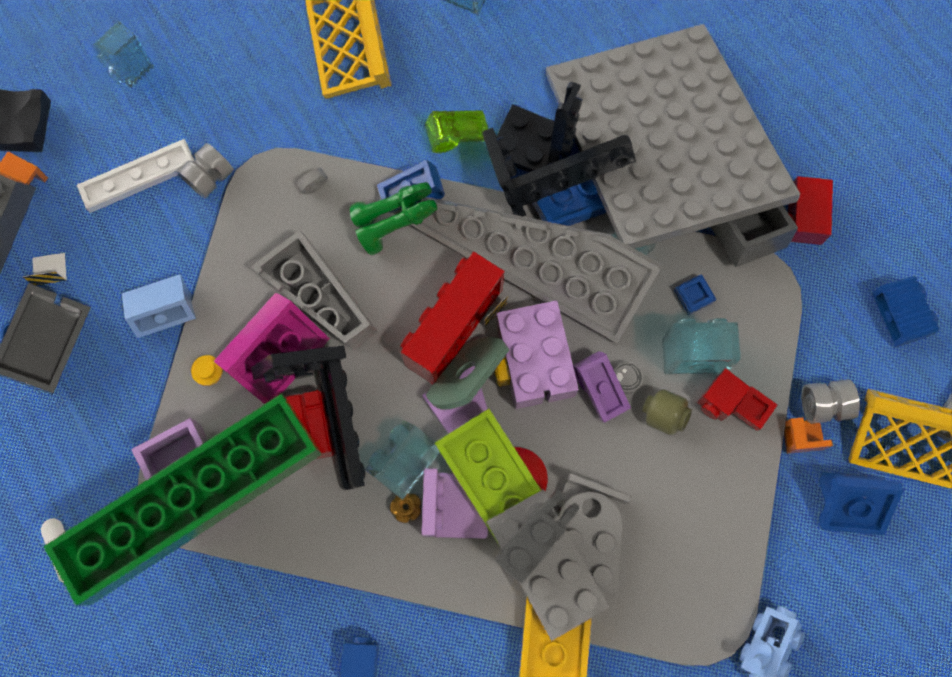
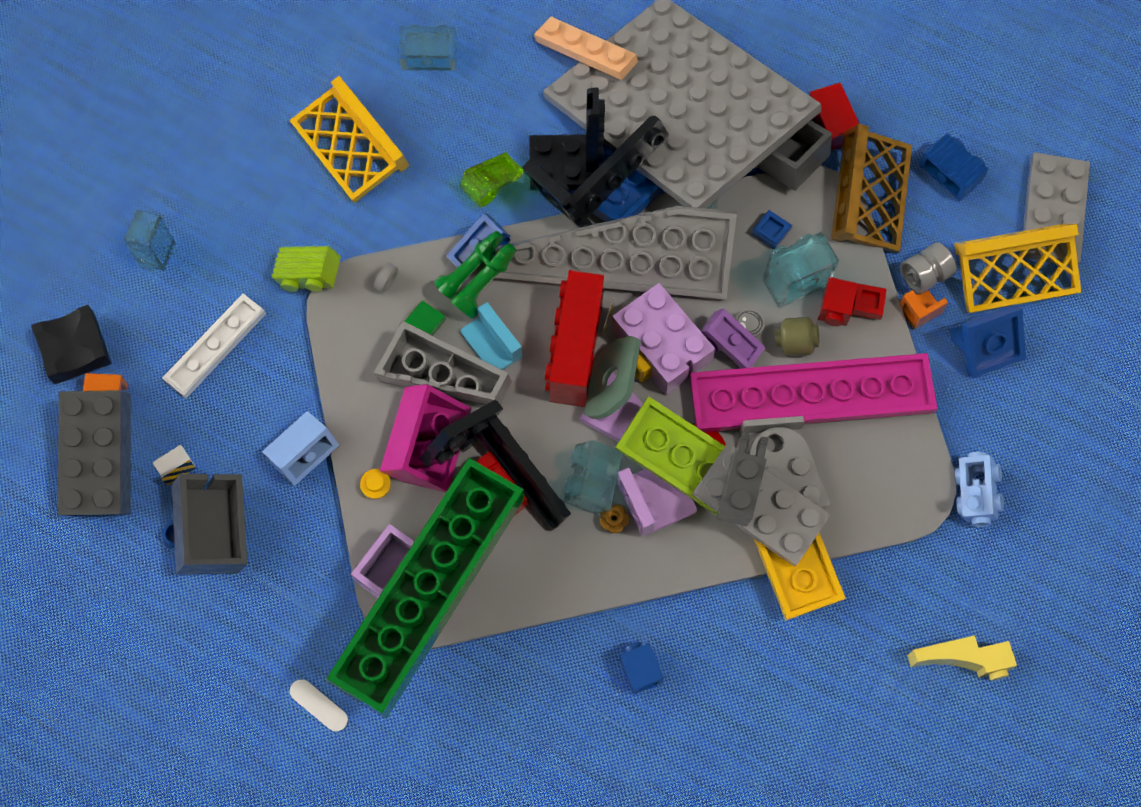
camera: 25 degrees left, 5 degrees down
light grey wheel [177,143,234,199] -> none
none -> lime brick [271,246,341,292]
none -> green tile [404,300,446,336]
none -> medium azure panel [461,302,522,370]
none -> light nougat plate [534,17,638,80]
none -> dark pink plate [689,353,937,432]
none -> pearl gold fence [831,123,912,254]

